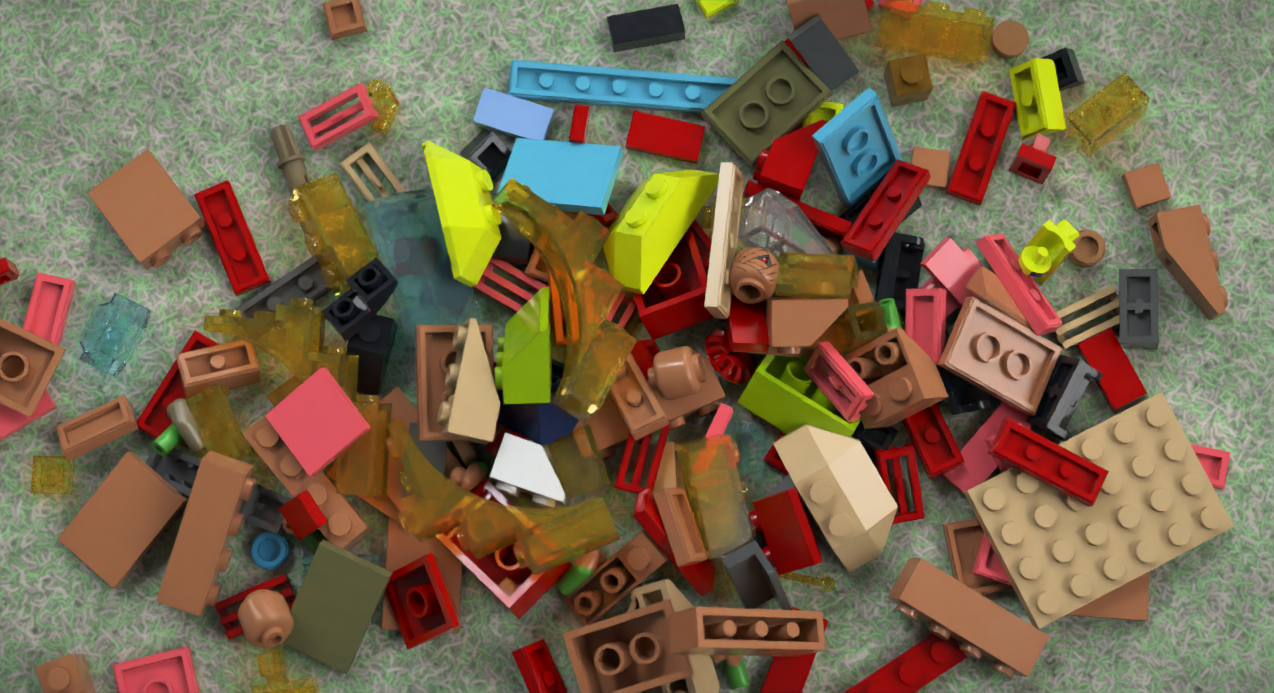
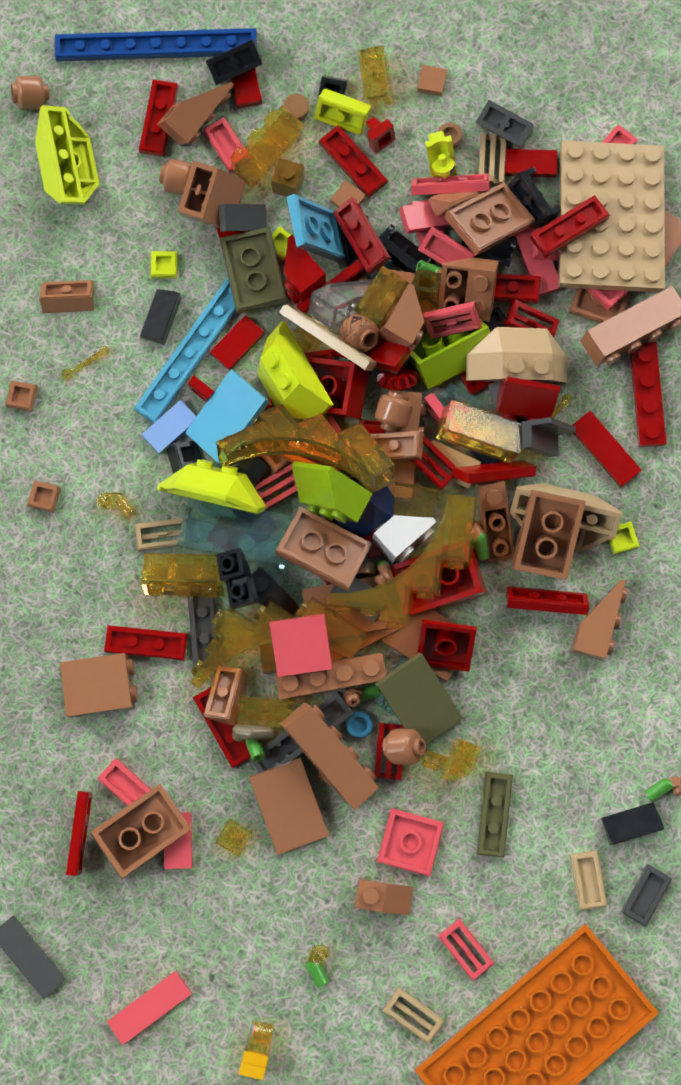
camera: 55 degrees left, 0 degrees up
nougat tile [55,395,138,461] -> none
clear light blue slope [78,293,151,378] -> none
dark tan axle [270,124,314,199] -> none
red tile [278,490,327,540] -> none
coral tile [298,83,380,151] -> none
tan slope [437,317,500,444] -> none
nougat tile [653,487,707,567] -> none
nougat brick [668,607,826,657] -> none
bright green arm [711,655,750,690] -> none
nougat slope [1148,205,1228,320] -> none

